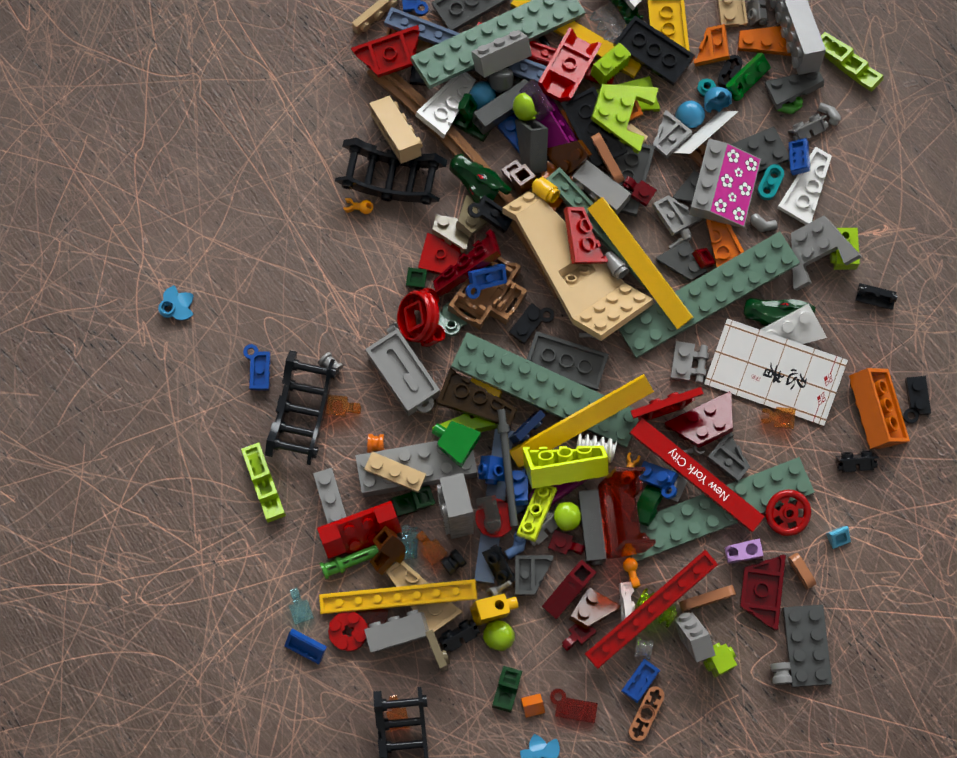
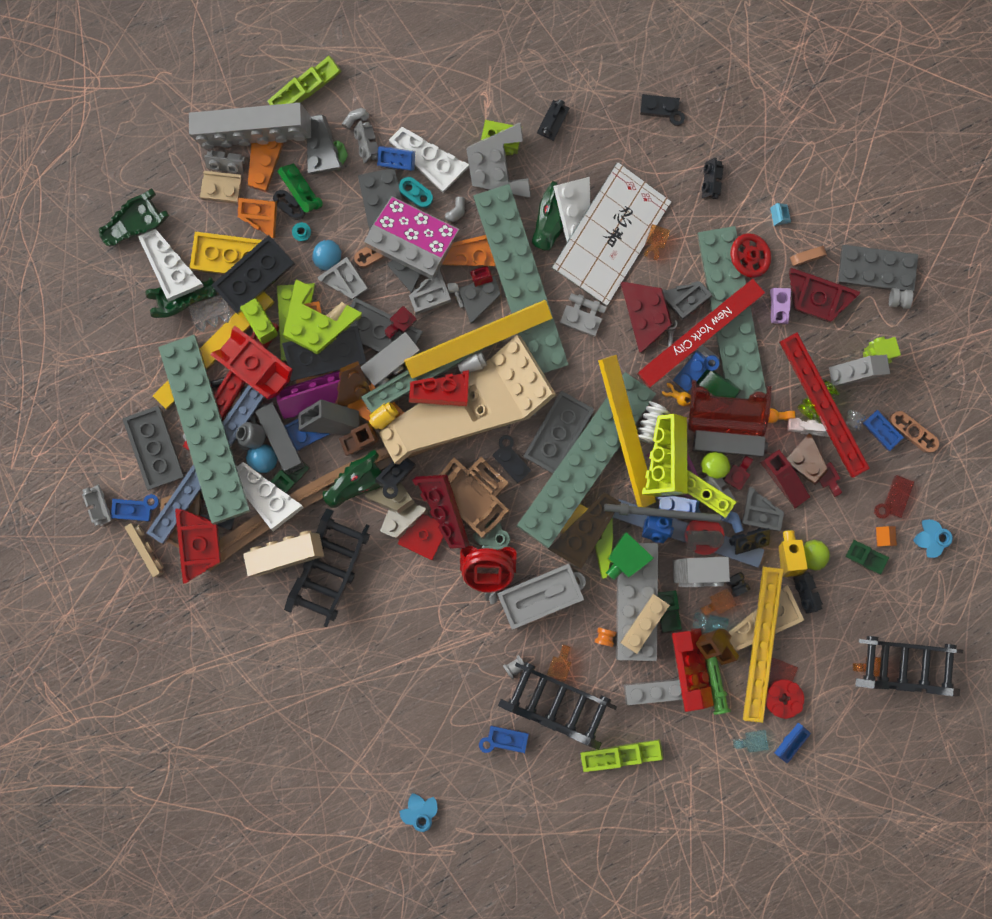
camera: 80 degrees left, 10 degrees up
light orange arm [343,198,373,215] -> none
light grey brick [364,610,429,653] -> none
dark green plate [406,267,427,289] -> none
dark tan wing [425,629,450,672] -> none
dark green plate [458,93,477,120] -> none
blue hinge [465,263,507,299] -> none
light grey brick [471,30,532,78] -> none
light grey hand [486,580,511,596] -> none
dark blue plate [509,410,546,444] -> none
lime hair [513,93,537,121] -> none
clear purple plate [519,79,553,121] -> none
nougat beam [590,133,625,184] -> none
red wing [630,387,704,421] -> none
white sticker [673,111,738,154] -> none
nougat beam [679,585,736,612] -> none
dark azure hair [704,87,732,113] -> none
orange slope [849,368,910,449] -> none

